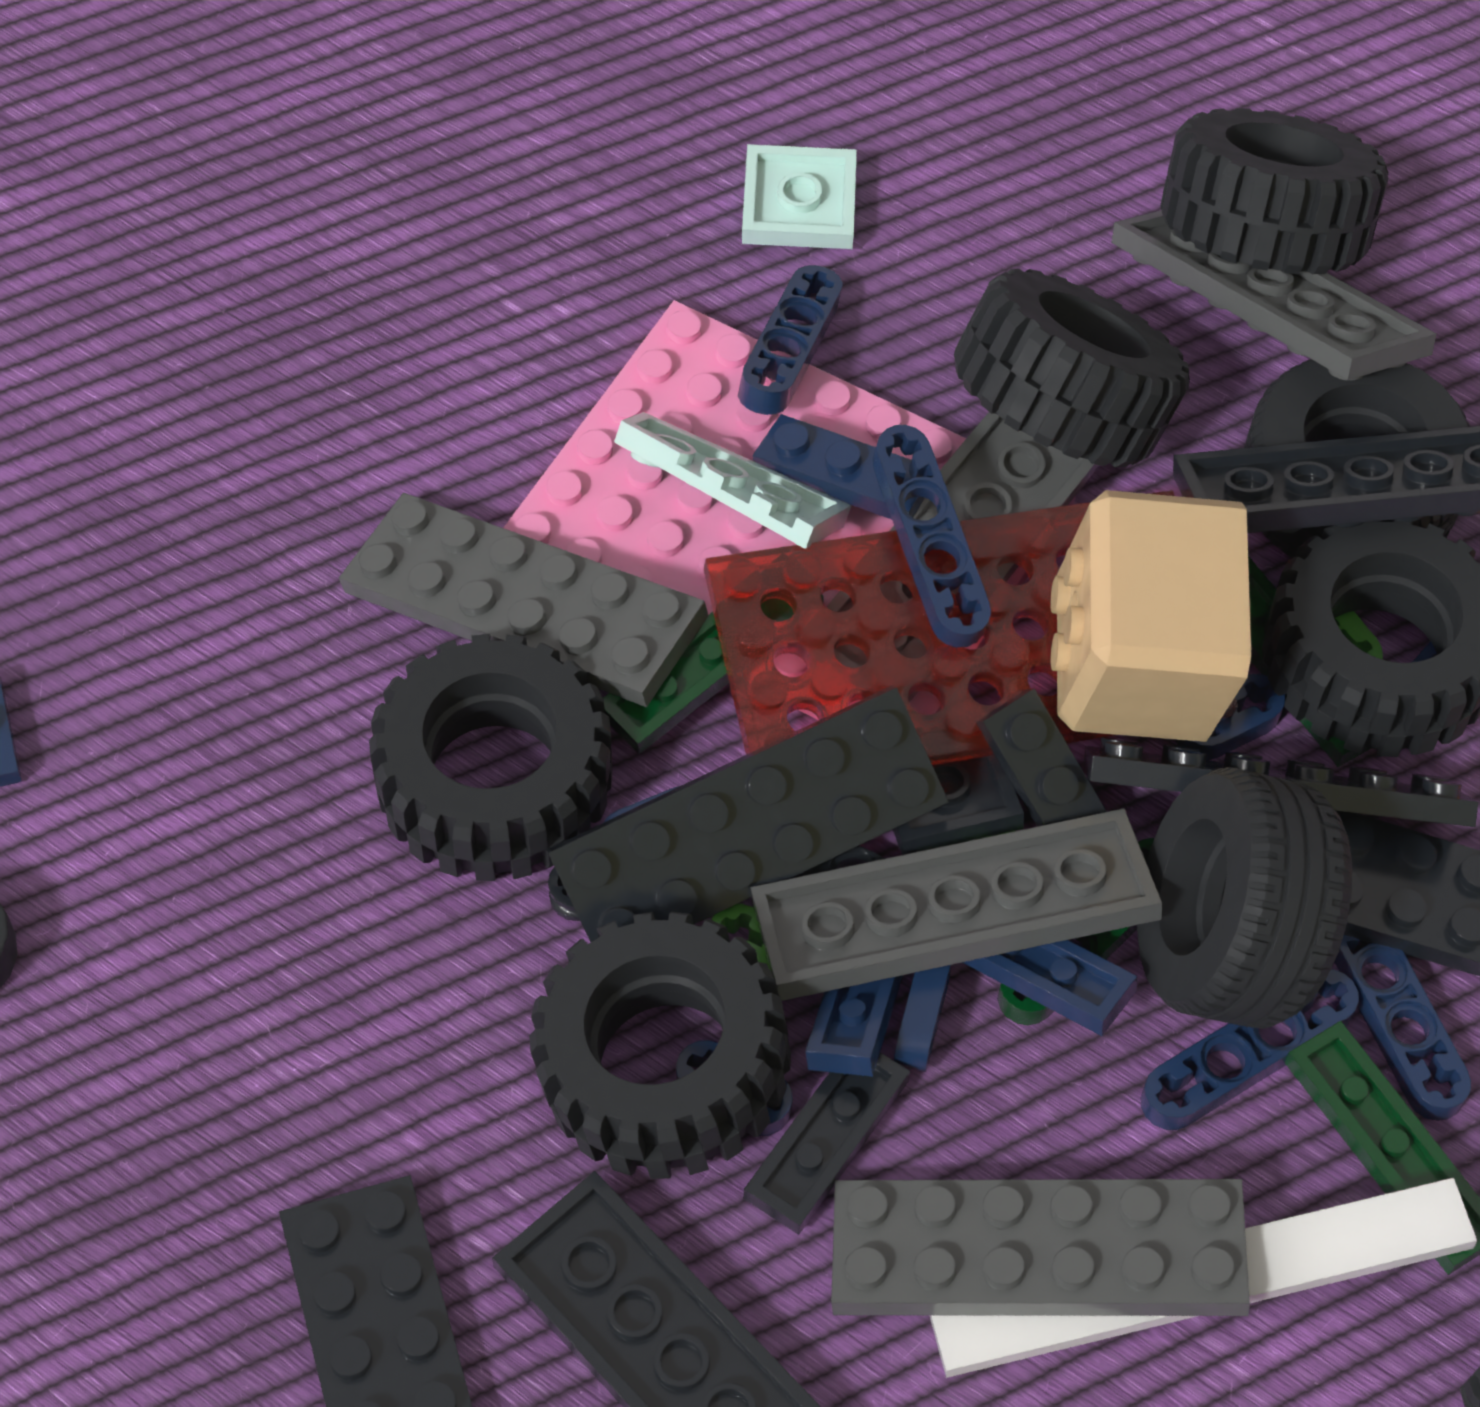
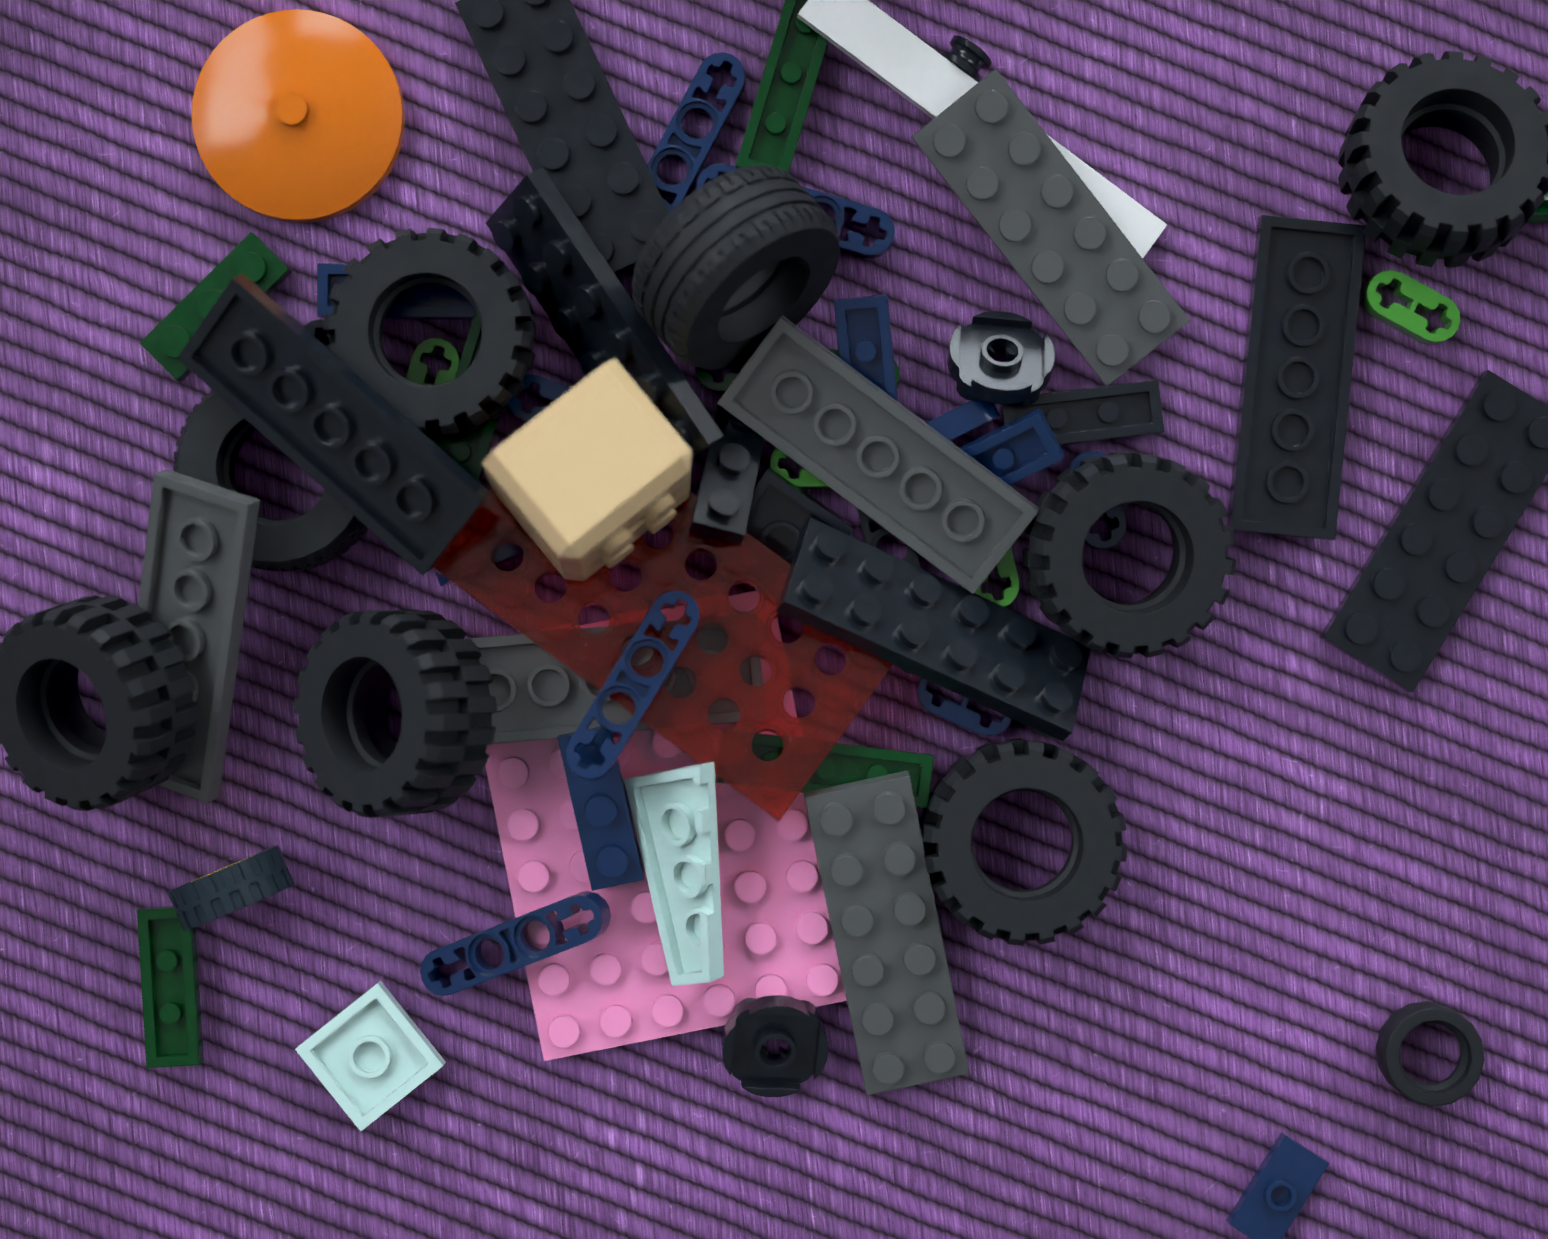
camera: 130 degrees left, 30 degrees up
none -> dark green plate [137,906,204,1068]
none -> black wheel [167,845,294,931]
none -> black plate [721,995,828,1097]
none -> black bush [941,35,992,82]
none -> black plate [947,311,1055,406]

